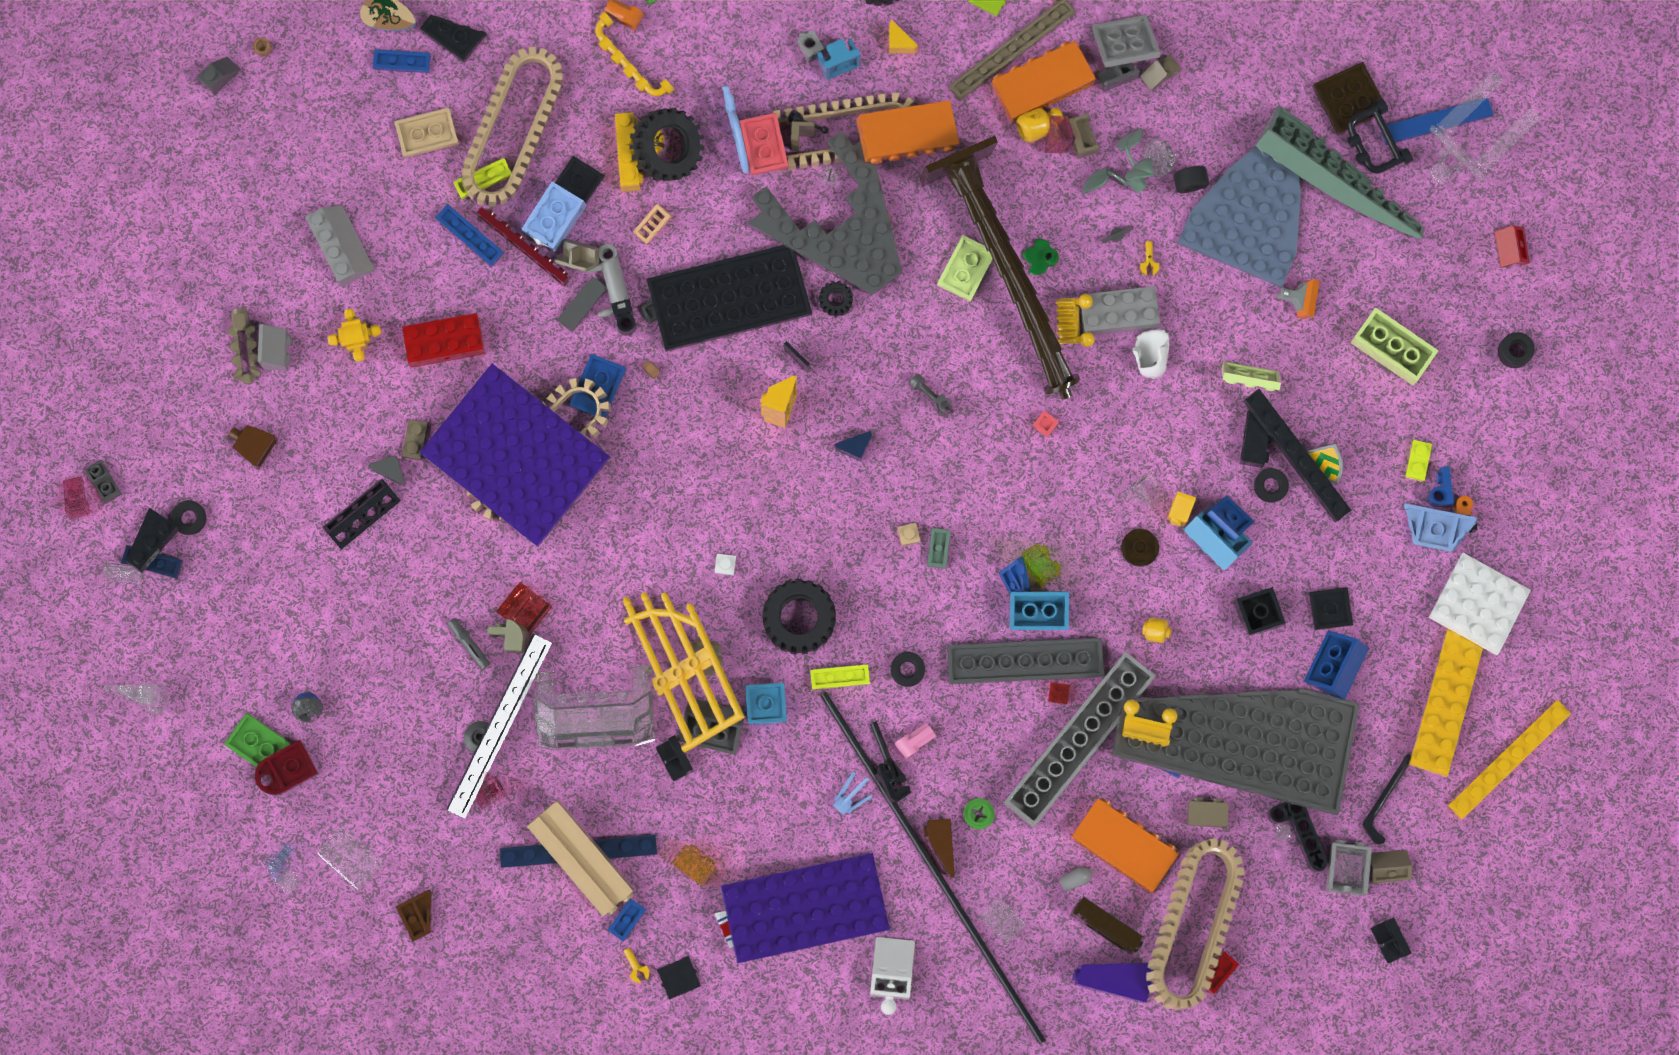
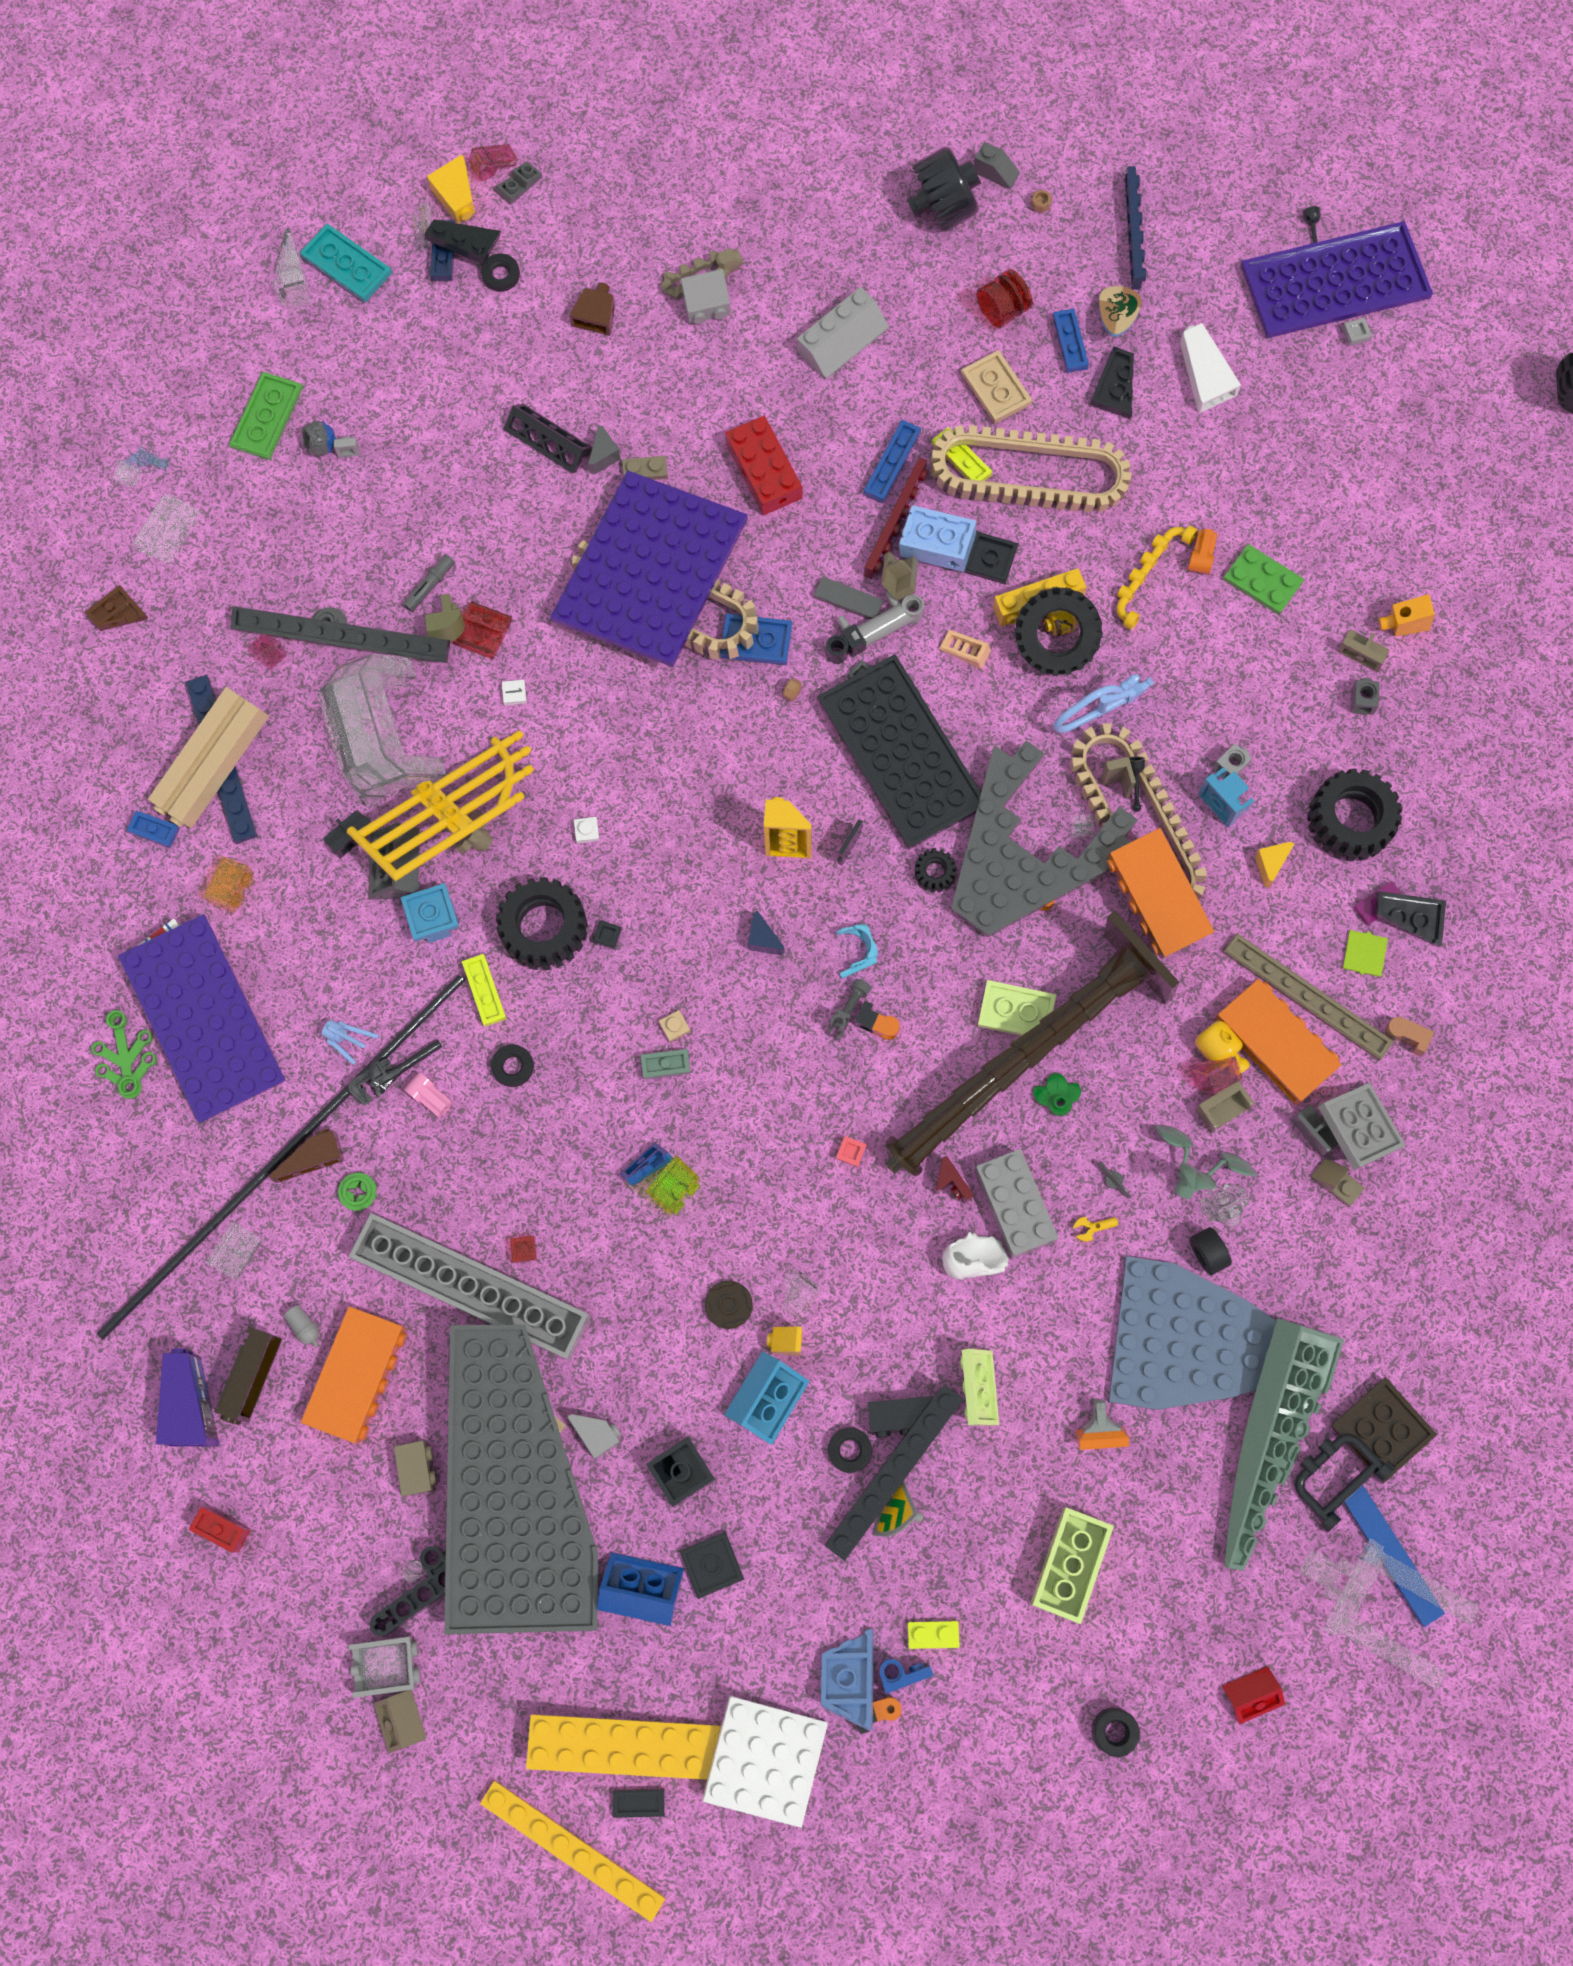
camera: 80 degrees right, 5 degrees down
dark red tile [255,740,319,795] -> none
yellow piece [327,308,382,362] -> none
yellow bar [624,948,650,984] -> none
black piece [657,956,701,1000] -> none
coral plate [739,113,789,176] -> none
white slope [870,937,915,1015] -> none
dark grey plate [947,638,1104,685] -> none
dark azure slope [1009,591,1069,630] -> none
yellow gear [1056,294,1095,347] -> none
yellow gear [1122,699,1178,747] -> none
yellow head [1142,617,1172,644] -> none
tan piece [1146,839,1244,1010] -> none
blue plate [1207,495,1254,541] -> none
black piece [1362,754,1411,845] -> none
black panel [1371,918,1412,963] -> none
none -> bright green plant [91,1010,157,1099]
none -> teal plate [299,223,393,303]
none -> light grey plate [334,437,360,458]
none -> yellow slope [427,154,475,223]
none -> white tile [502,680,527,706]
none -> light grey slope [568,1414,622,1460]
none -> black tile [592,920,622,950]
none -> black tile [613,1789,665,1818]
none -> medium azure helmet [836,924,878,979]
none -> leg [855,1001,900,1040]
none -> black piece [907,147,982,231]
none -> dark red slope [935,1155,974,1204]
none -> clear red wheel [976,269,1033,329]

